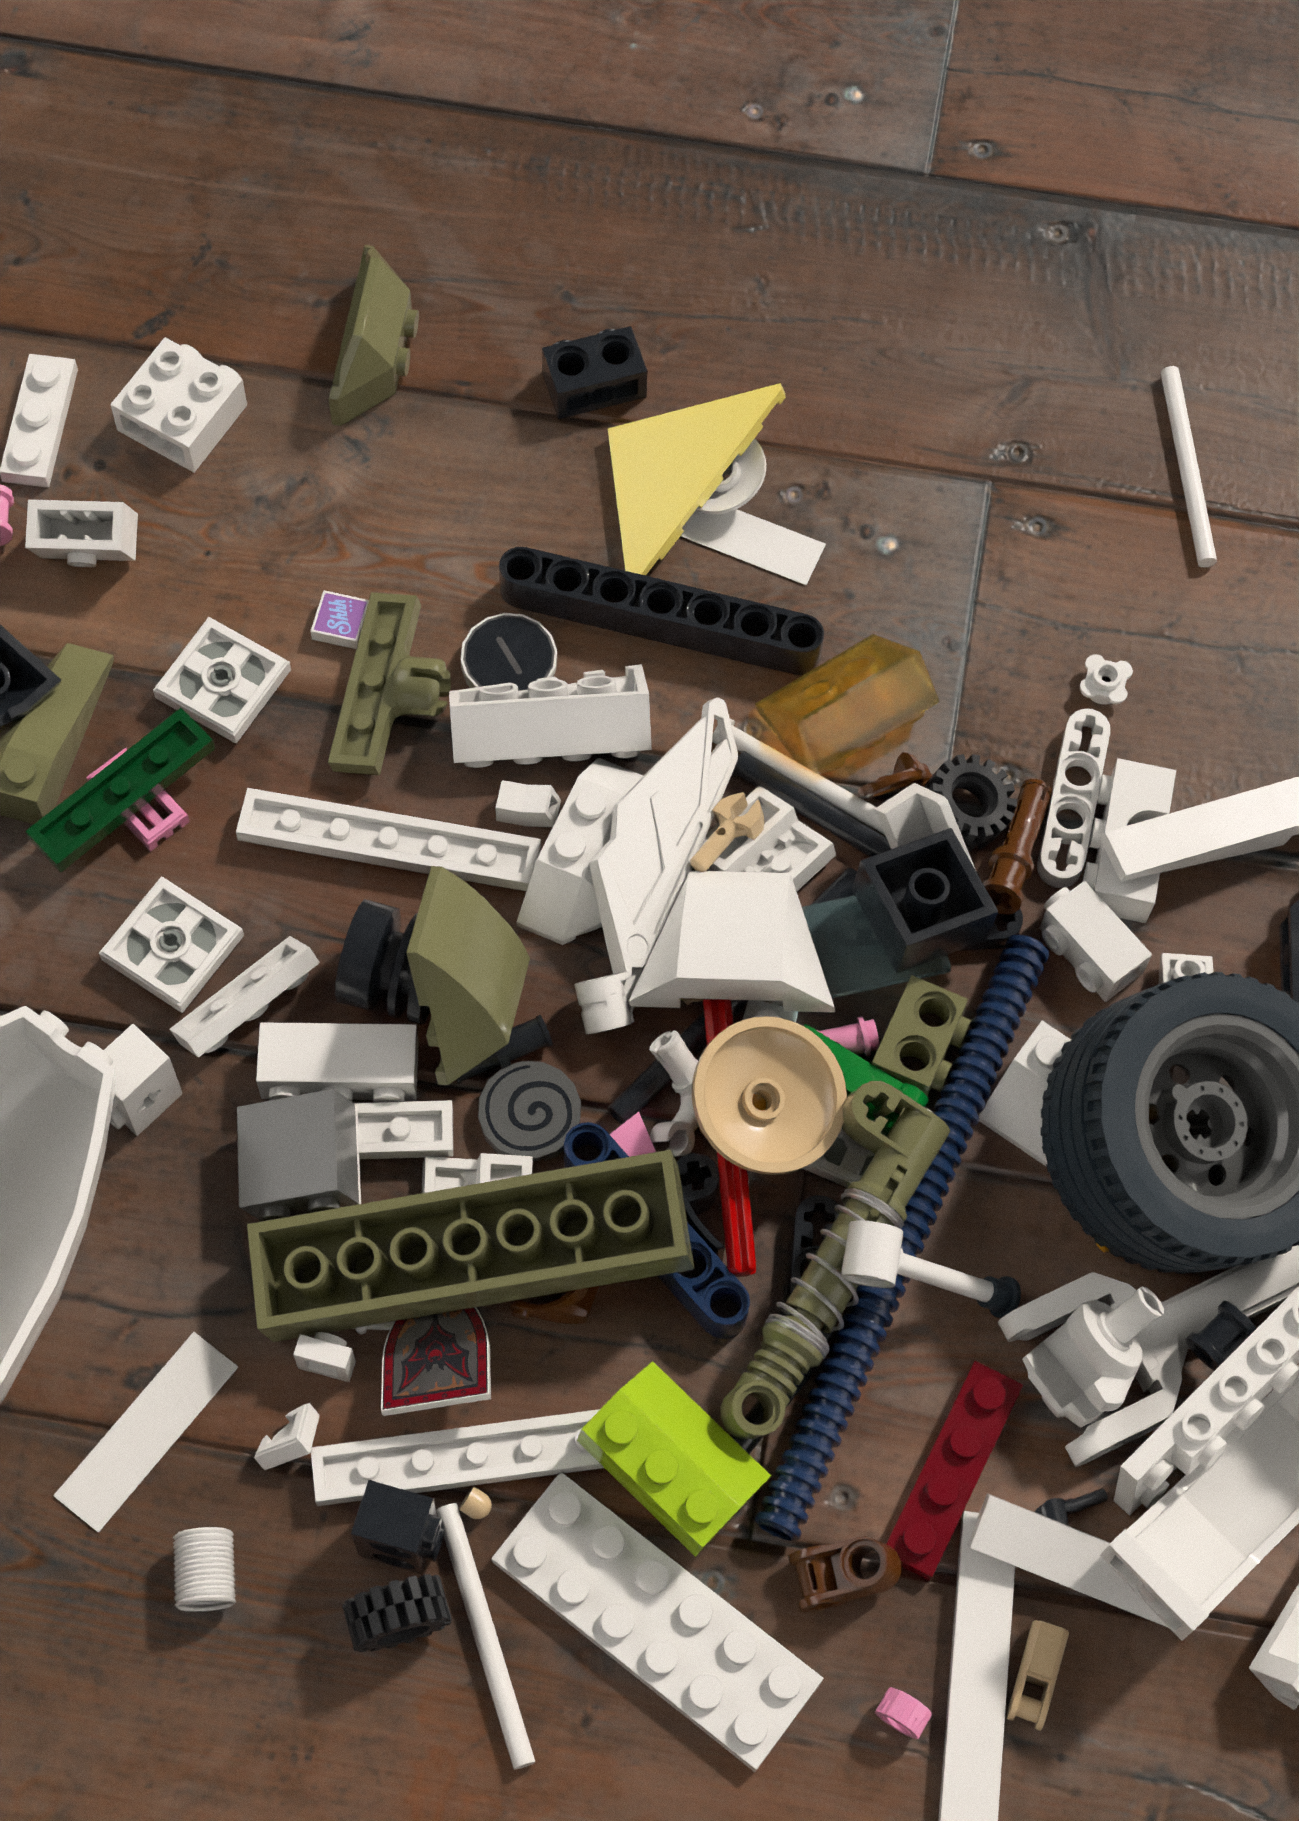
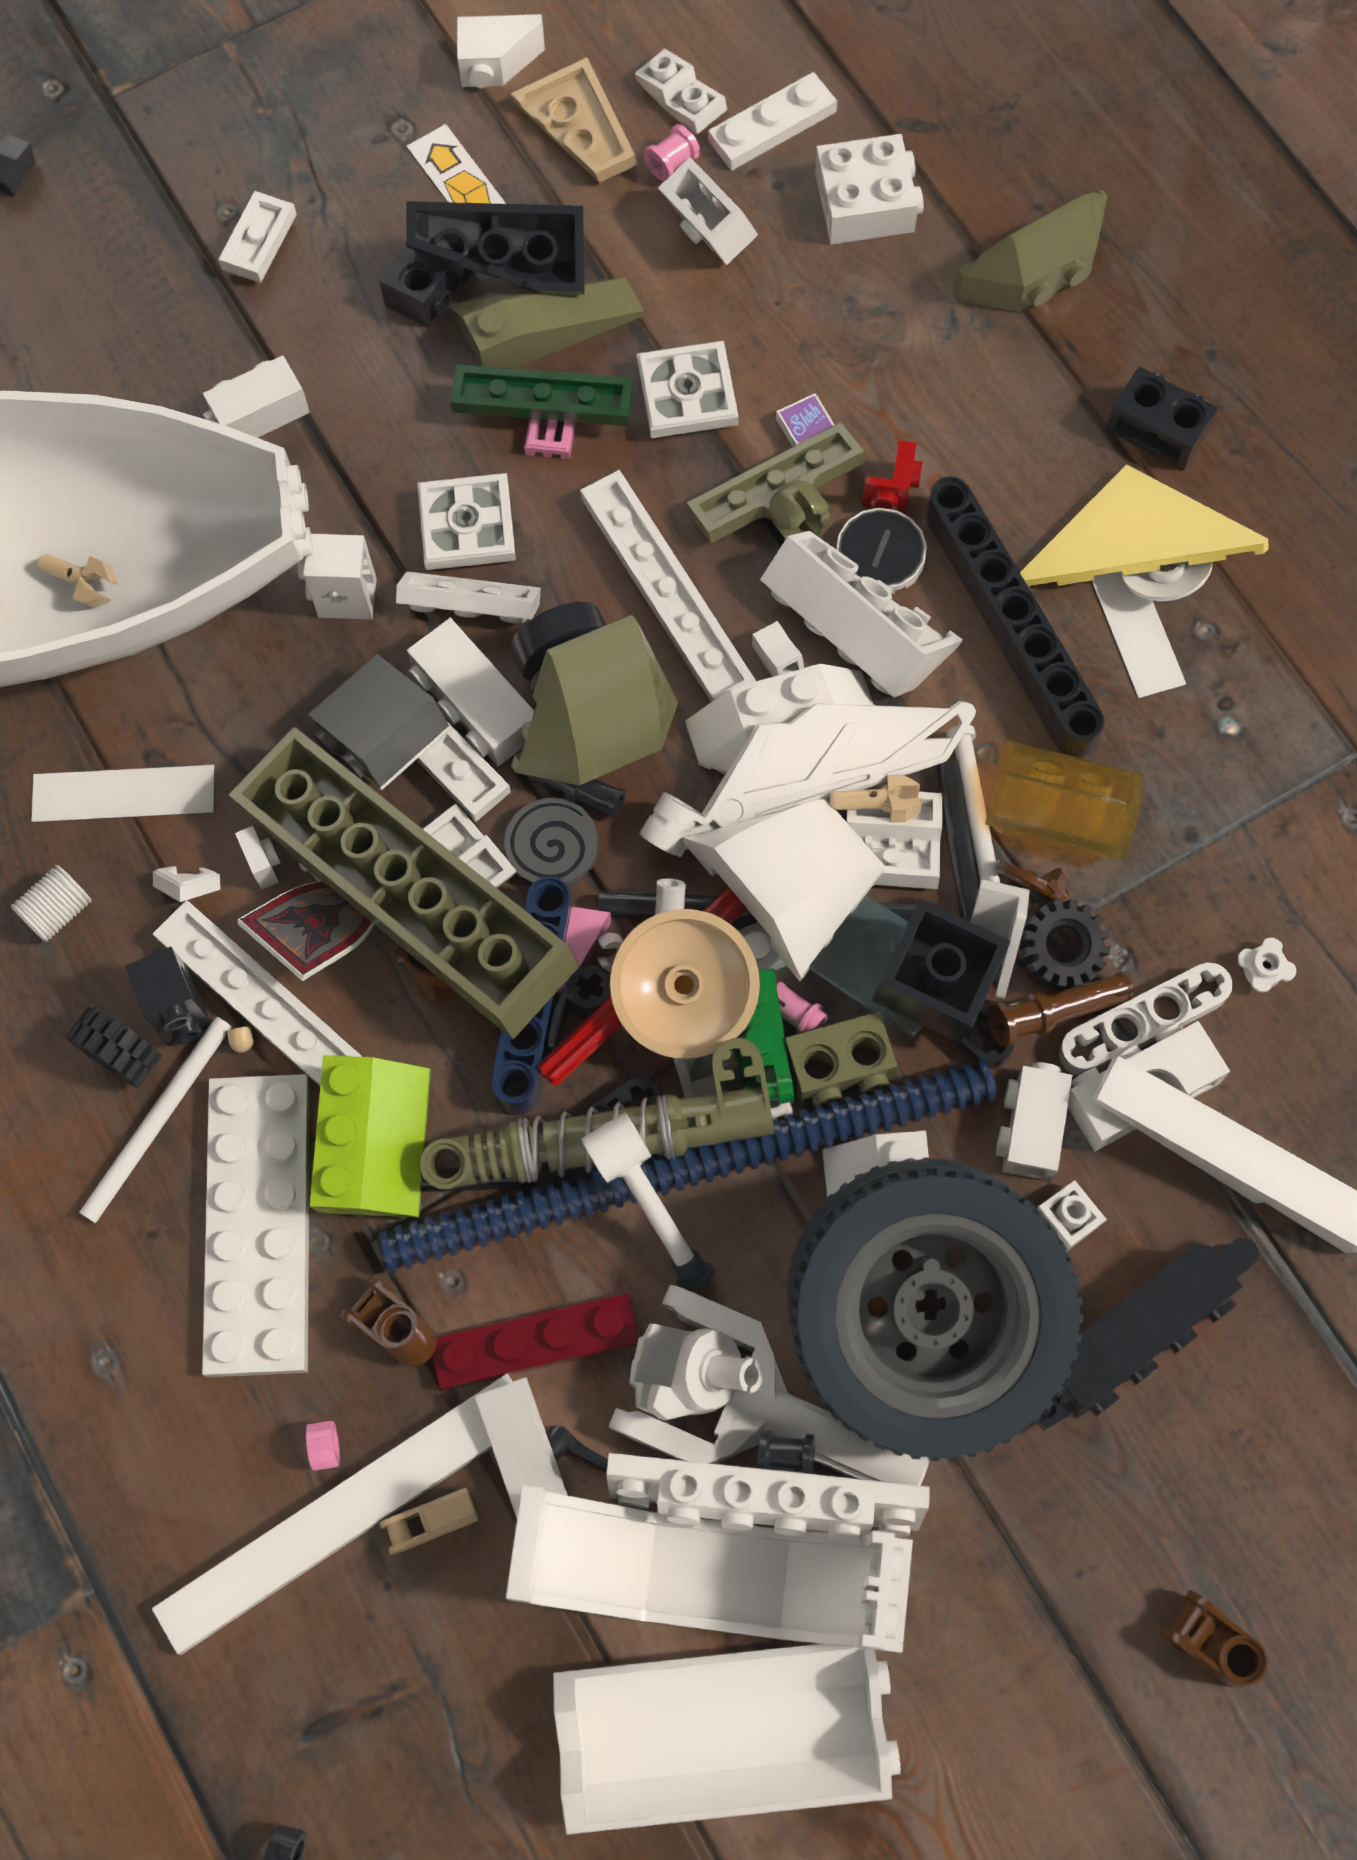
camera: 55 degrees right, 5 degrees up
none -> red bracket [862,440,923,512]

